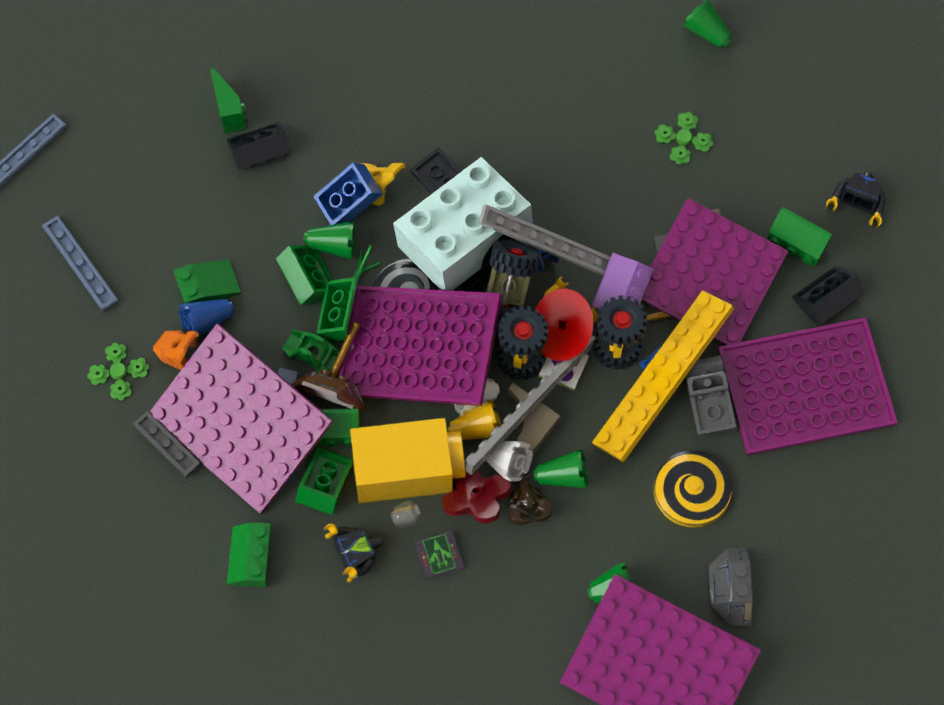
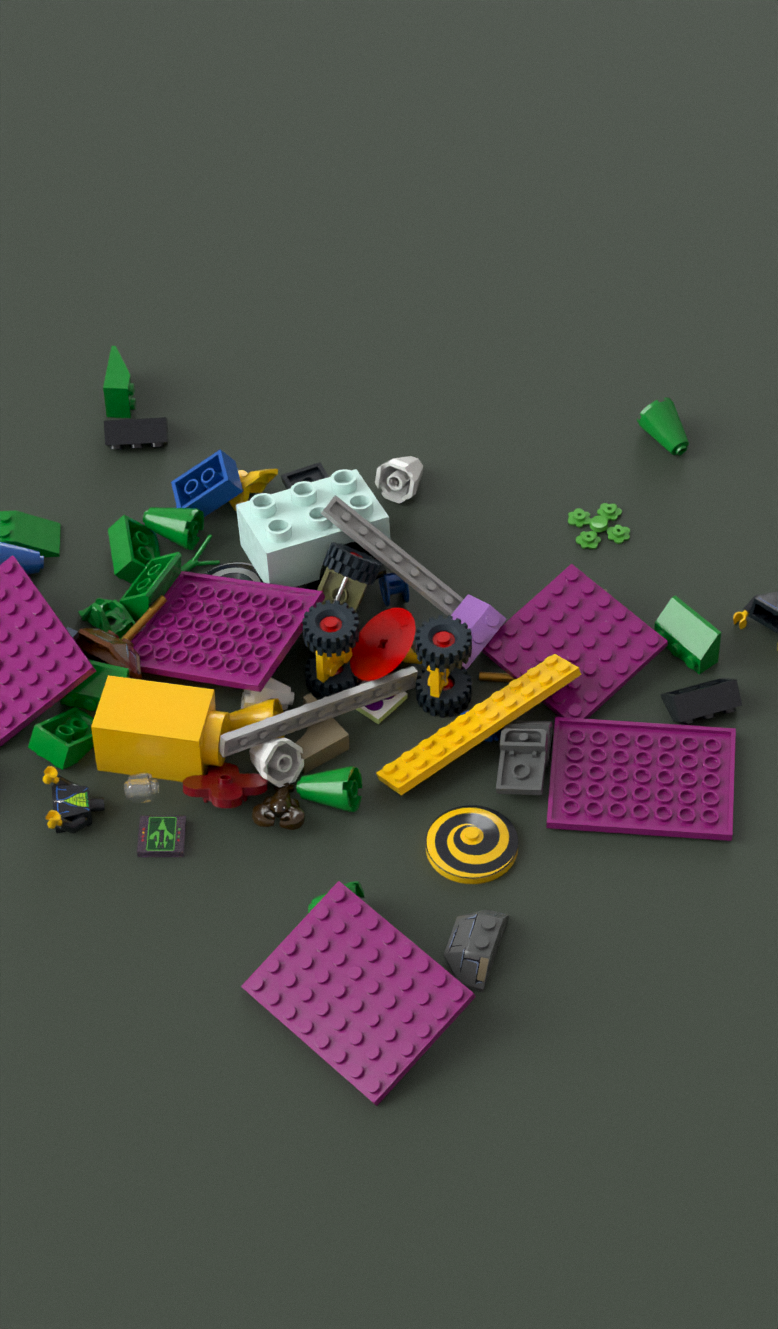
camera: 20 degrees right, 20 degrees down
none -> white cone [375,456,423,504]

